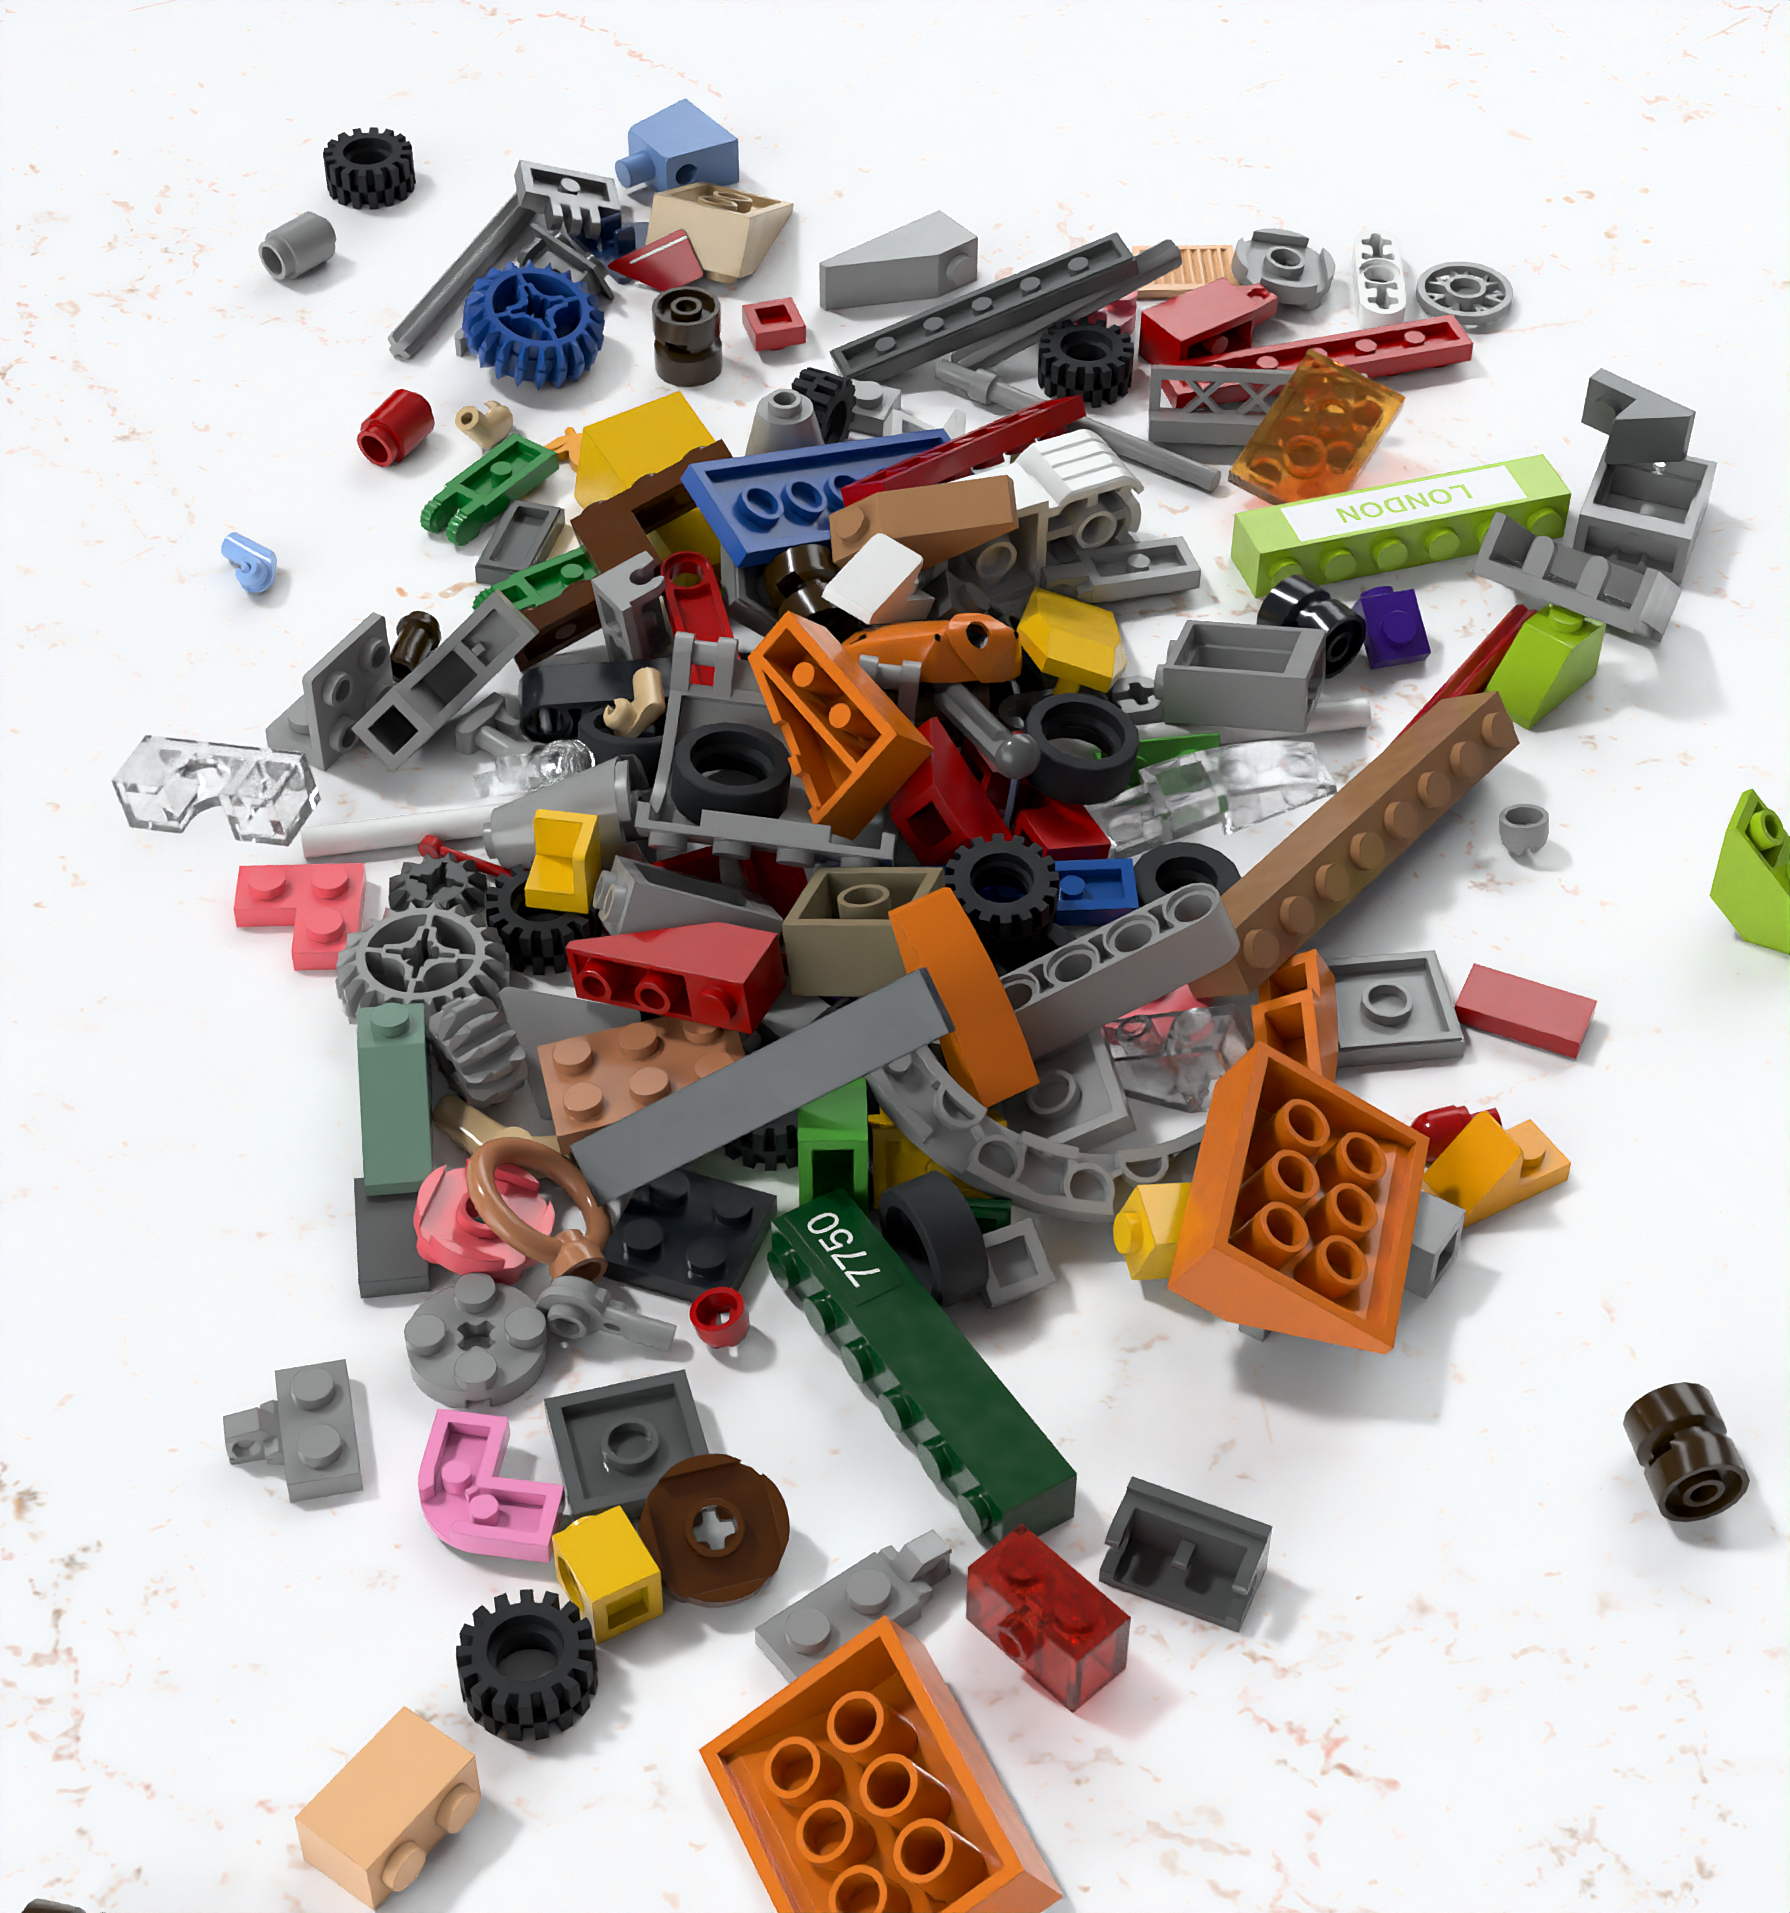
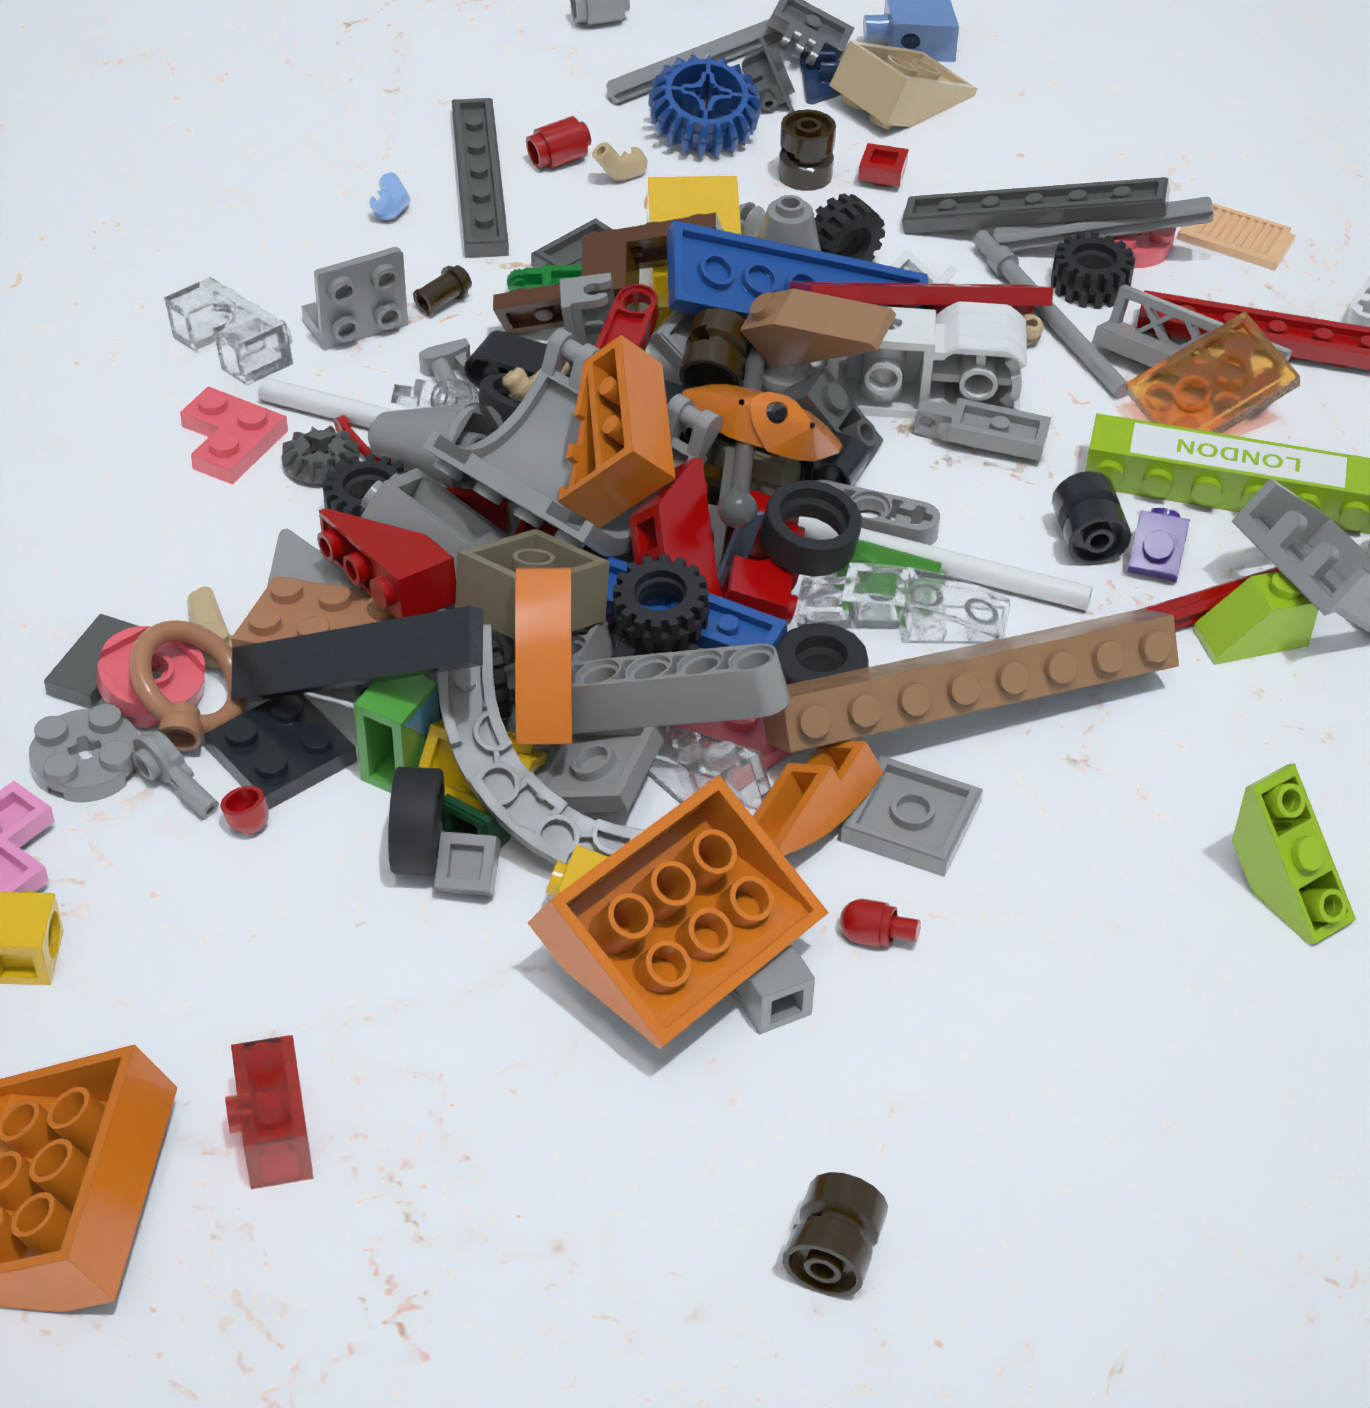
camera: 30 degrees right, 0 degrees up
light grey gear [335,899,510,1045] -> none
light grey arch [351,589,540,772] -> none
sand green slope [357,1003,434,1196] -> none
green hinge [419,433,559,547] -> none
light grey gear [426,993,529,1110] -> none
yellow panel [524,809,602,914] -> none
dark grey plate [544,1369,709,1523] -> none
red sticker [608,229,703,292] -> none
reddish brown plate [638,1453,790,1608] -> none
black tyre [671,722,791,826] -> none
light grey hinge [755,1529,952,1683] -> none
dark green brick [767,1187,1077,1556] -> none
light grey slope [819,210,978,311] -> none
white slope [822,533,935,625] -> none
light grey plate [848,379,901,437] -> none
yellow piece [1016,586,1128,695] -> none
dark grey hinge [1099,1476,1273,1633] -> none
red hinge [1138,277,1278,365] -> none
light grey window [1154,620,1326,733] -> none
light grey plate [1231,228,1336,310] -> none
light orange slope [1421,1110,1571,1229] -> none
tile [1454,963,1597,1059] -> none
light grey hinge [1499,804,1549,856] -> none
none -> dark grey tile [451,98,509,258]

